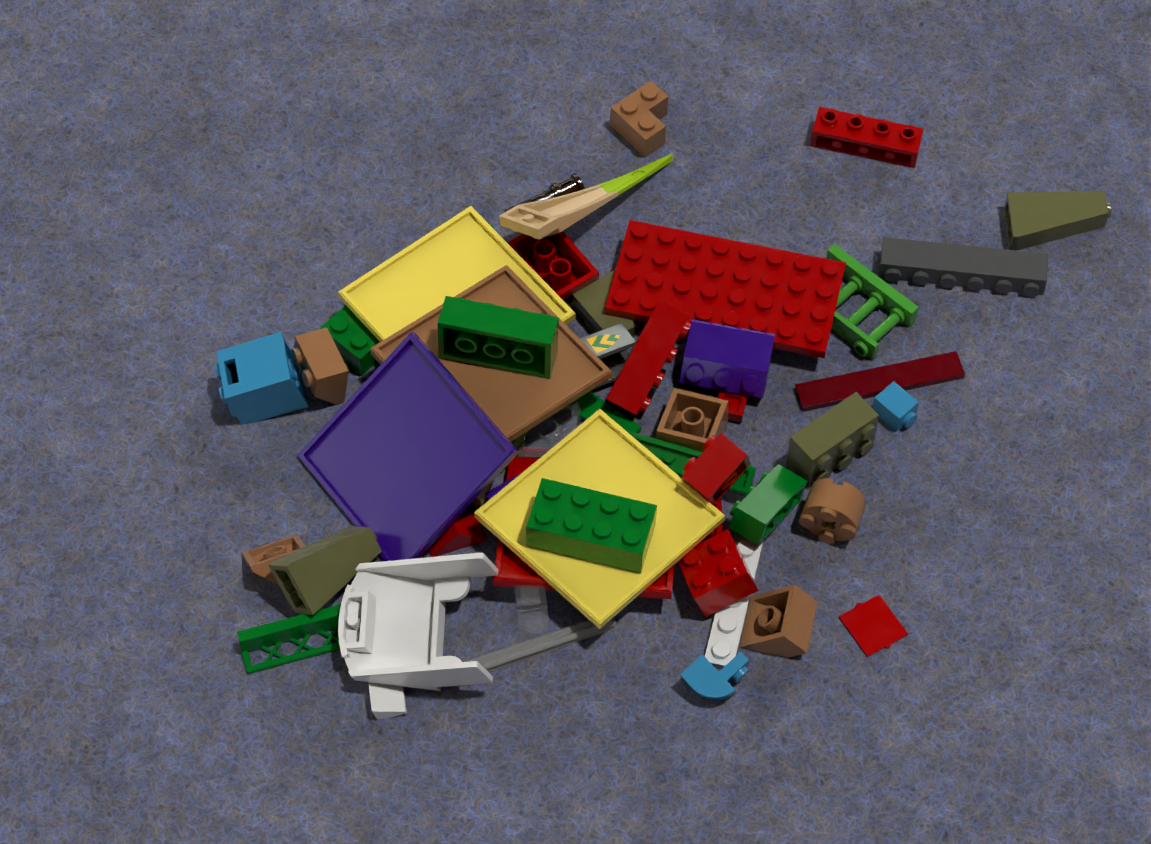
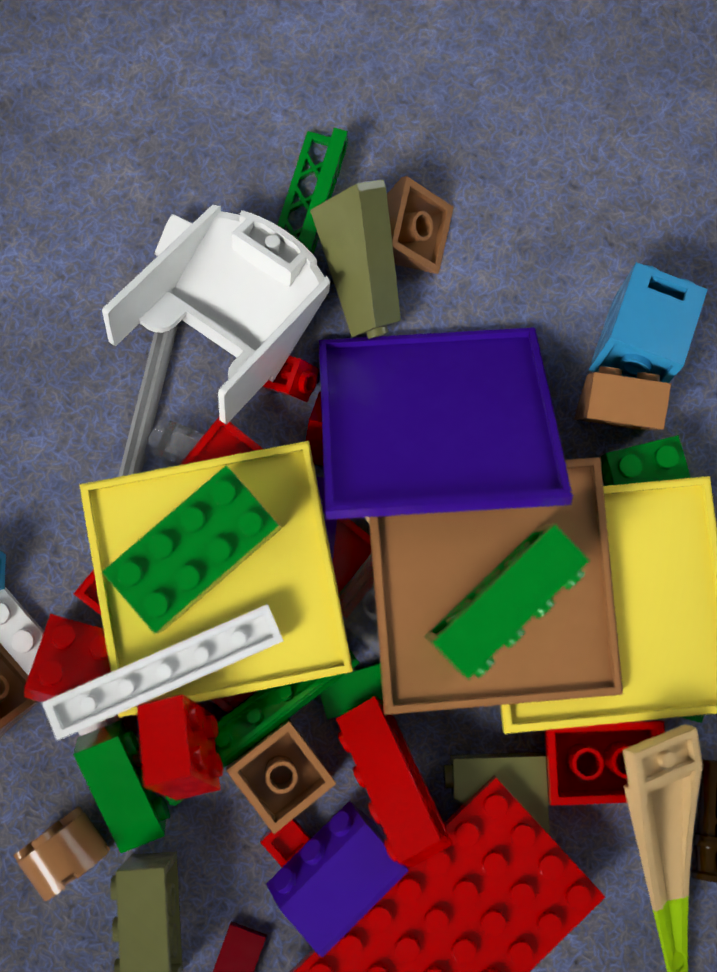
camera: 125 degrees right, 25 degrees up
piece [580,324,636,388] -> none
none -> white plate [42,604,284,740]

